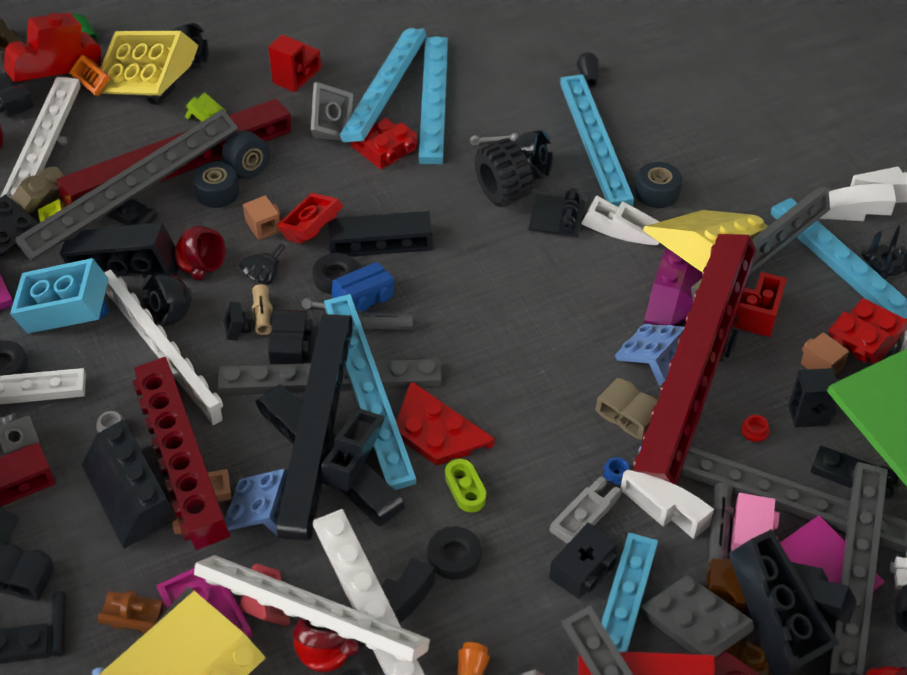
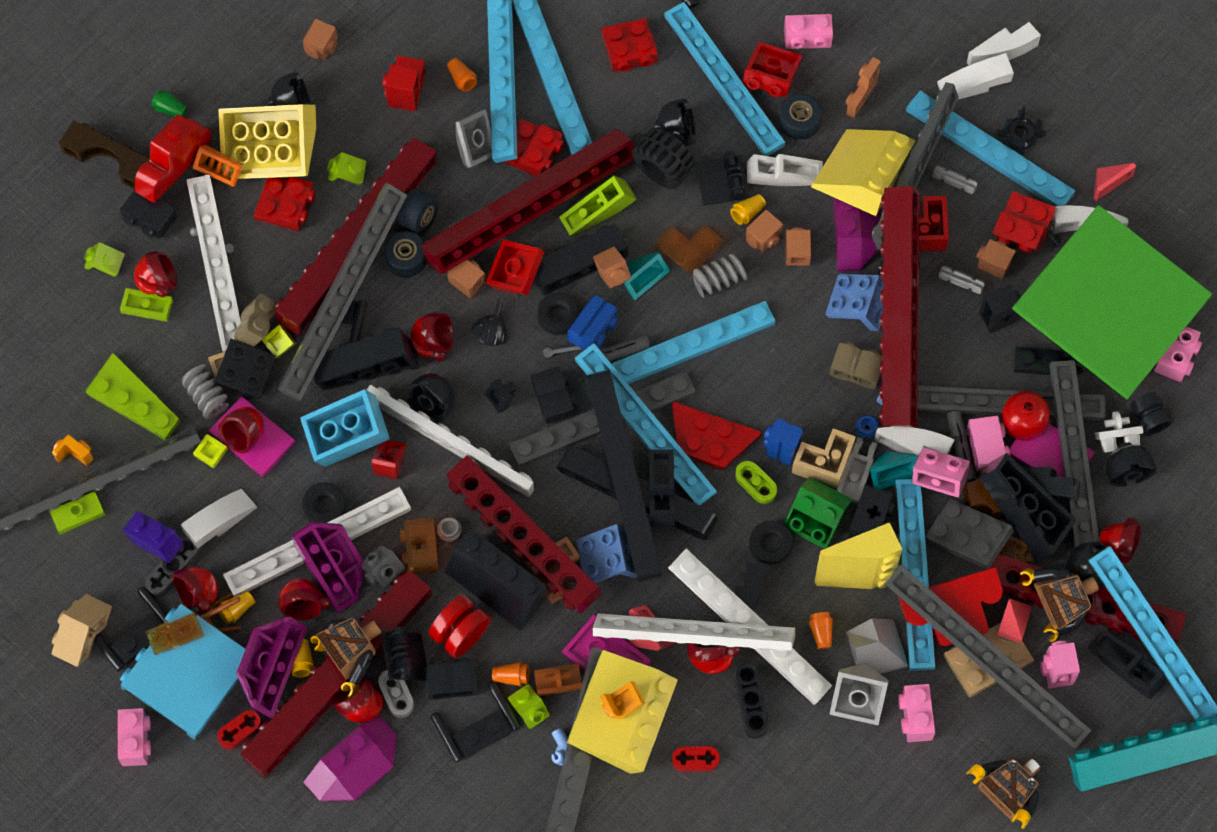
camera: 20 degrees left, 20 degrees up
tan pin [251,284,273,335] -> none
light grey hinge [470,133,519,146] -> none
red plate [741,415,770,442] -> none
none -> red plate [253,177,316,231]
none -> nougat brick [303,19,338,60]
none -> red slope [371,440,406,480]
none -> clear orange brick [400,517,439,574]
none -> dark red brick [421,128,634,275]
none -> red wheel [428,594,491,659]
none -> orange cone [447,58,478,92]
none -> orange cone [492,662,530,687]
none -> lime bracket [508,684,550,729]
none -> lime slope [559,176,637,237]
none -> nougat brick [593,247,631,288]
none -> light orange bracket [600,681,646,719]
none -> red plate [602,18,658,72]
none -> medium azure plate [611,301,775,384]
none -> teal slope [623,252,670,300]
none -> clear orange plate [656,225,723,275]
none -> light grey piece [693,254,747,298]
none -> yellow cone [730,194,766,225]
none -> red plate [742,41,803,97]
none -> nougat brick [746,210,783,252]
none -> blue brick [763,419,803,466]
none -> bright pink brick [784,14,833,49]
none -> green slope [784,477,853,549]
none -> nougat brick [785,227,811,266]
none -> tan brick [792,429,856,489]
none -> light yellow slope [814,522,902,589]
none -> nougat plate [845,57,881,118]
none -> teal slope [869,451,917,490]
none -> bright pink brick [912,447,970,498]
none -> light grey axle [932,165,978,194]
none -> light grey axle [939,265,985,294]
none -> red cylinder [1001,391,1050,441]

